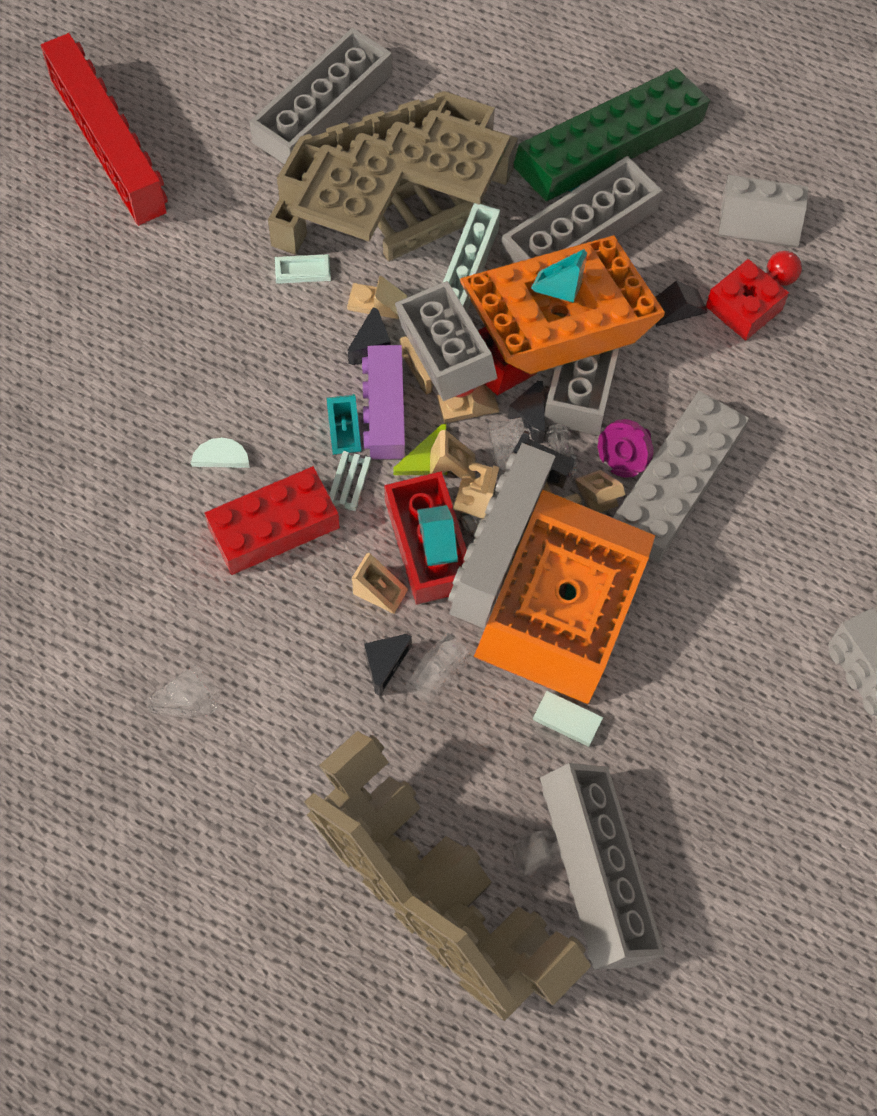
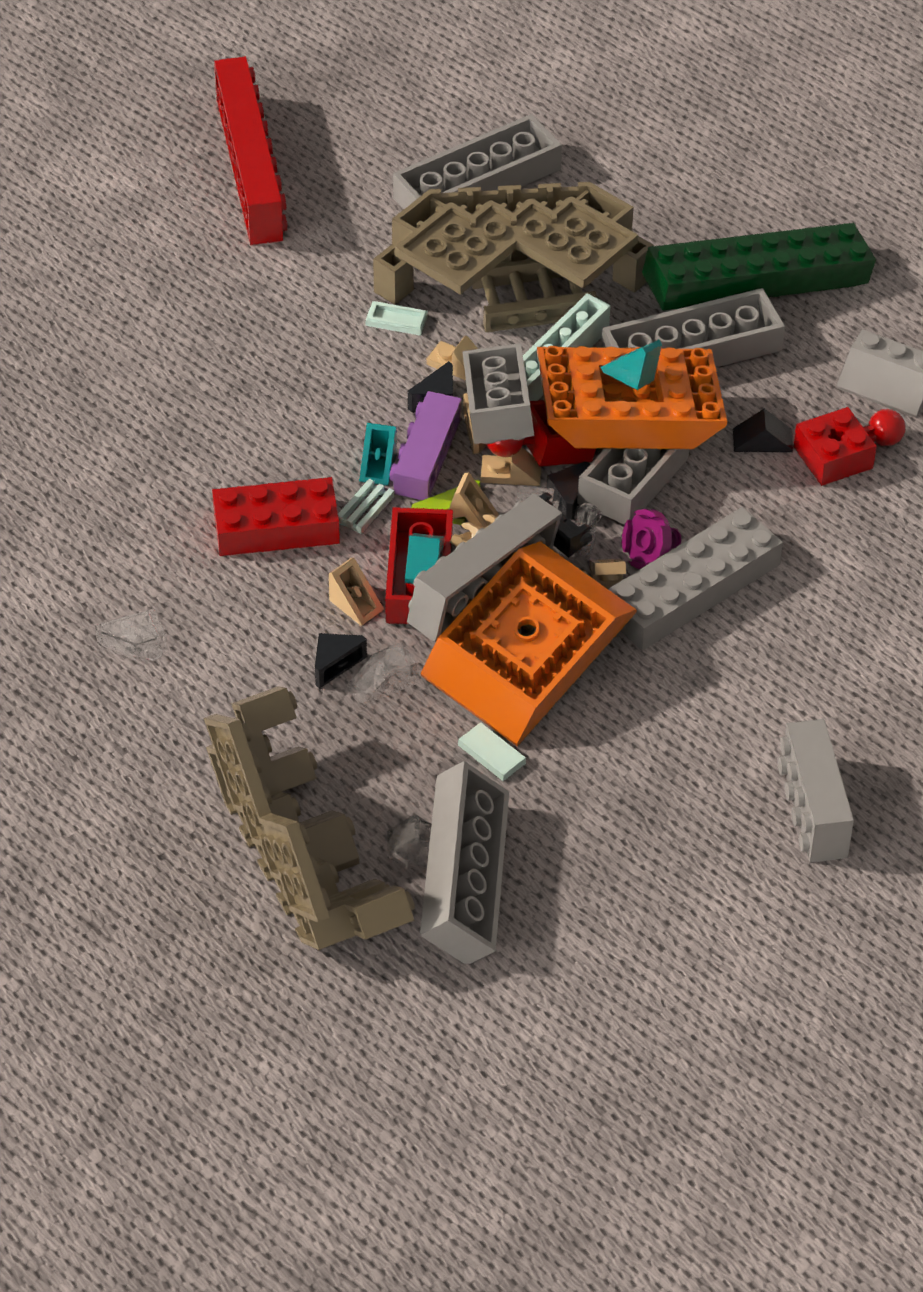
camera: 20 degrees right, 15 degrees down
light aqua tile [191,438,250,468] -> none

